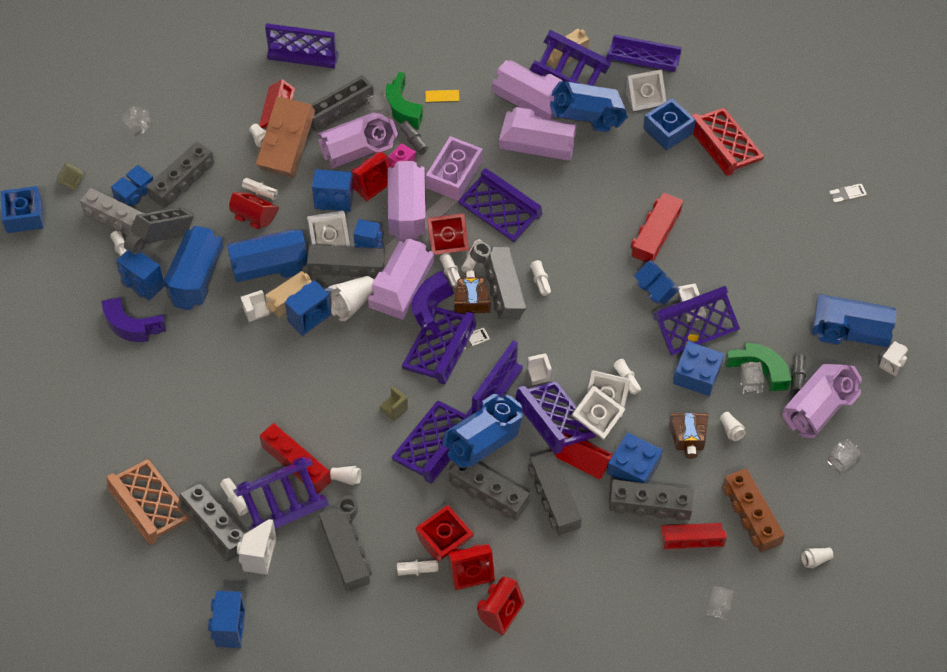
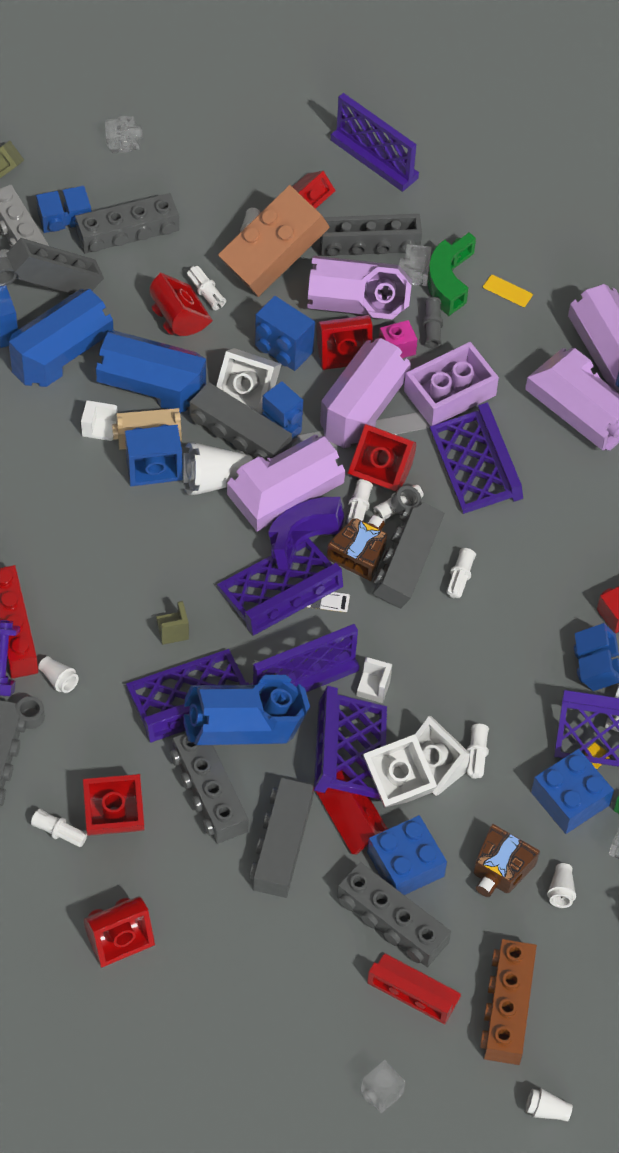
camera: 30 degrees right, 0 degrees up
red brick [447,544,495,590] -> none

